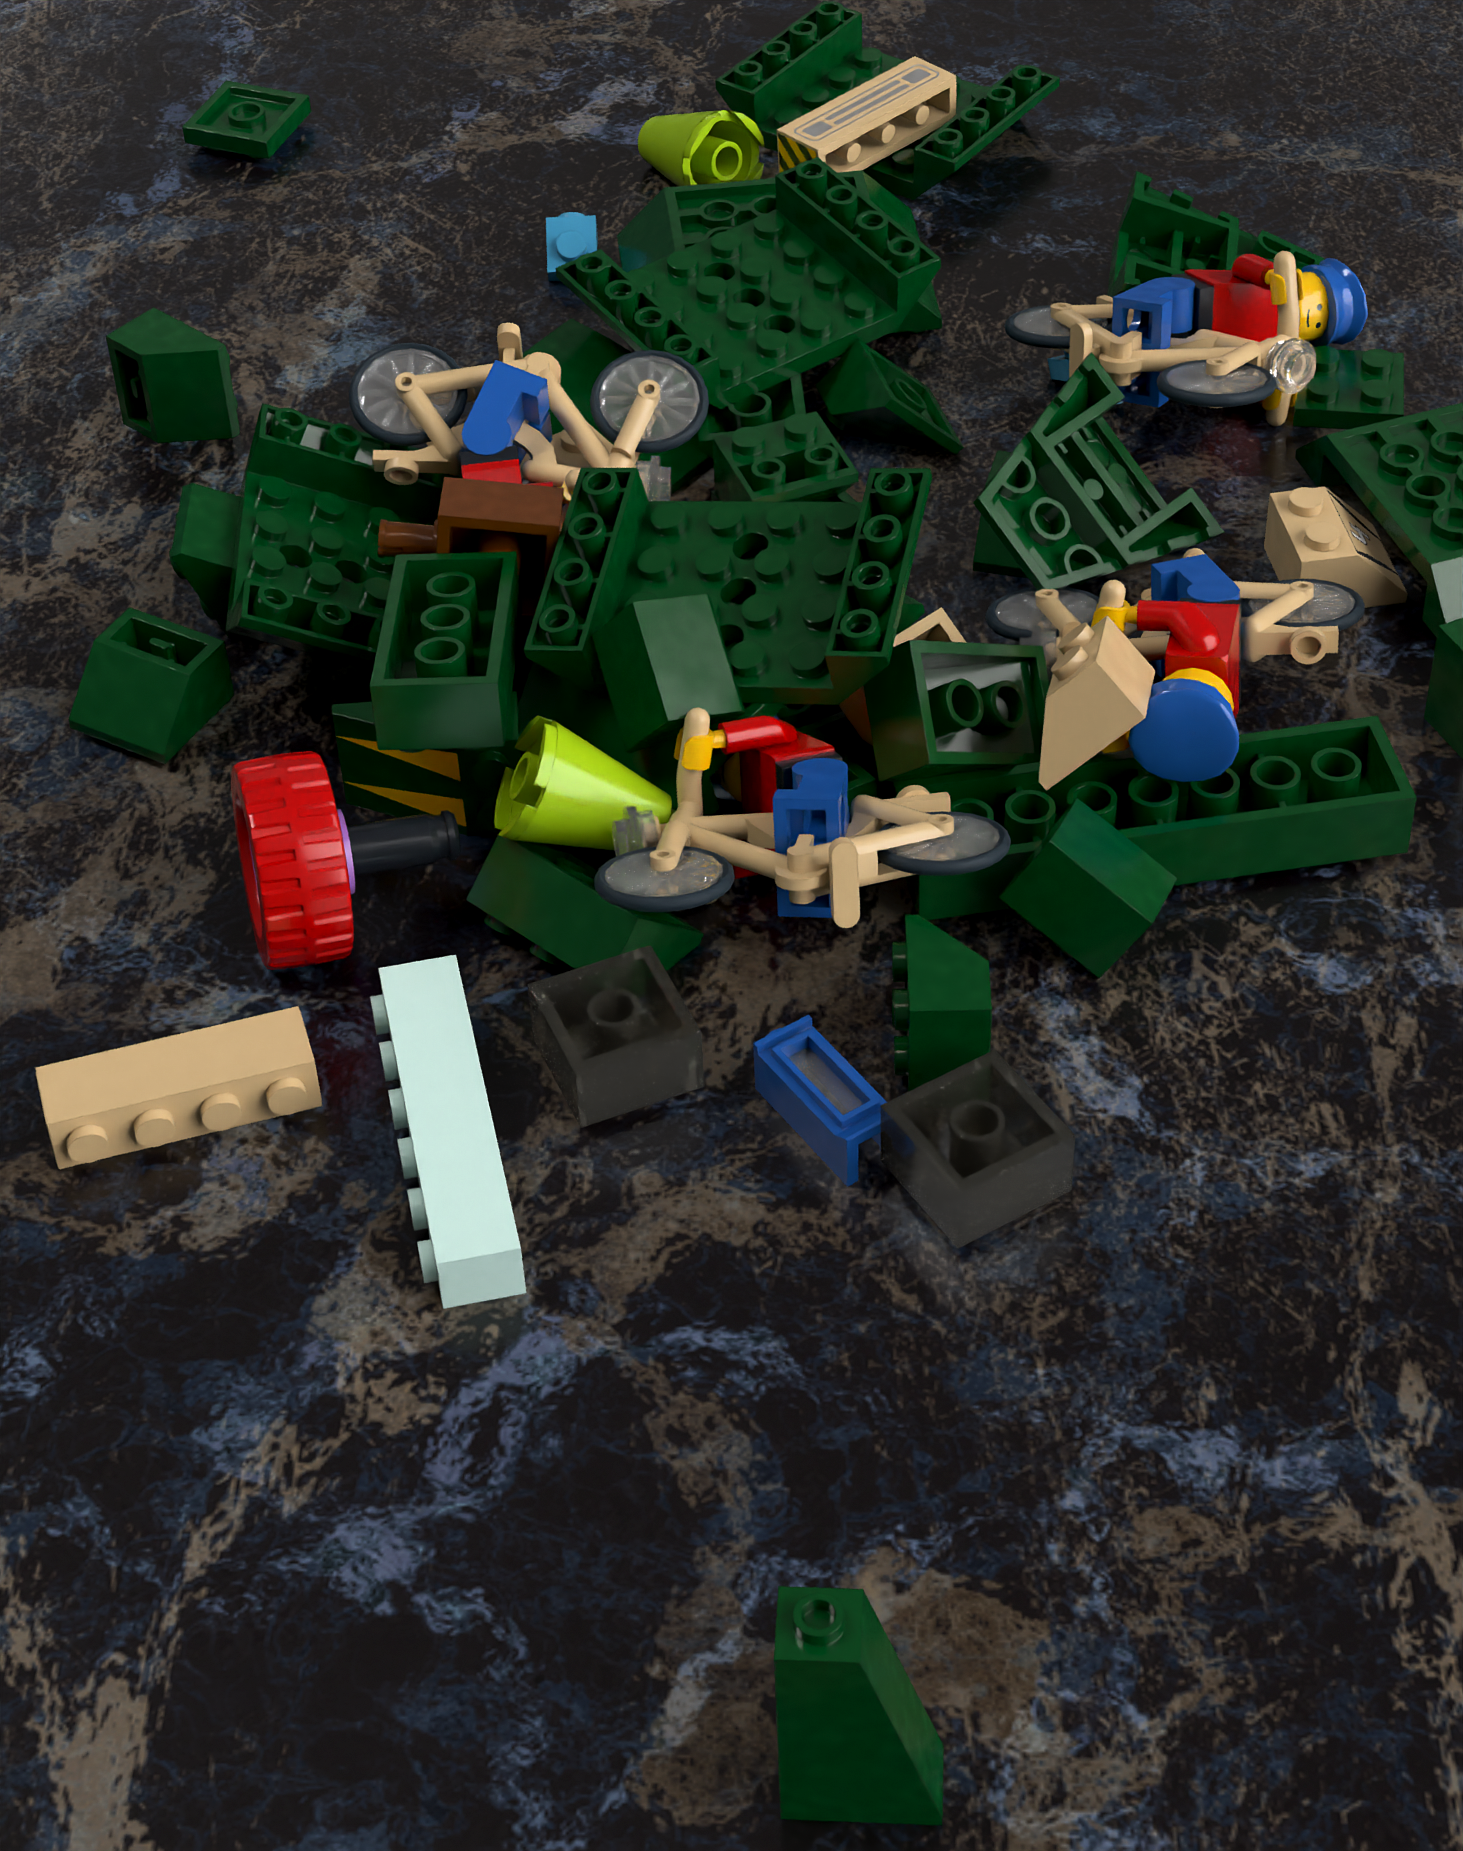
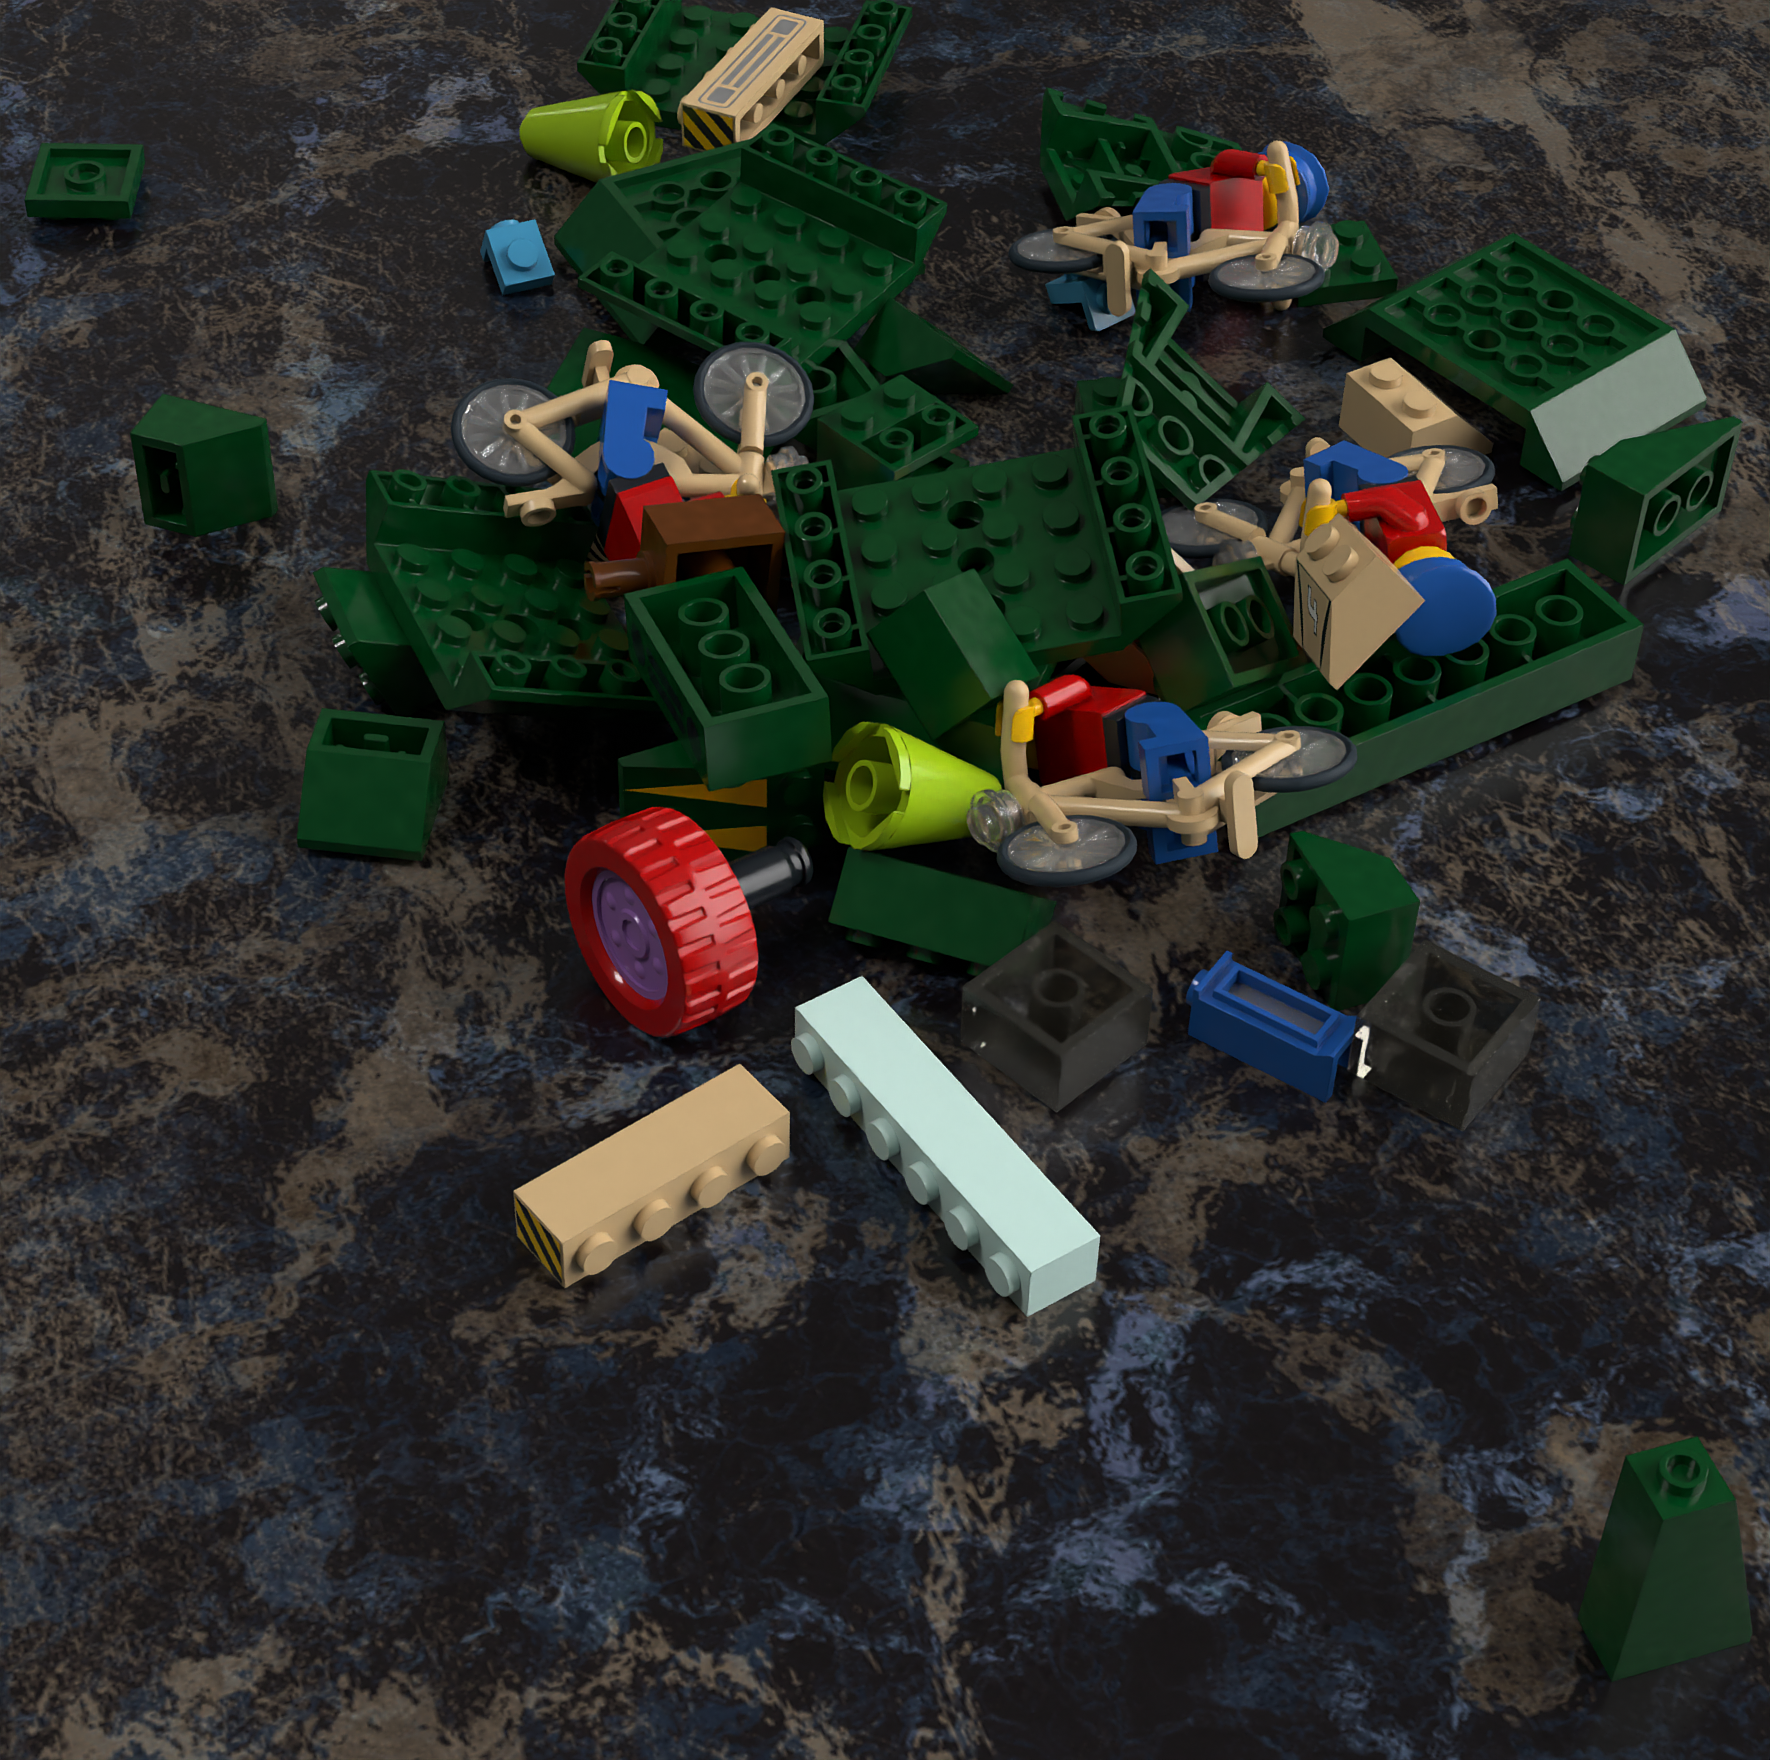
camera: 25 degrees left, 0 degrees up
dark green slope [997,798,1177,979] -> none

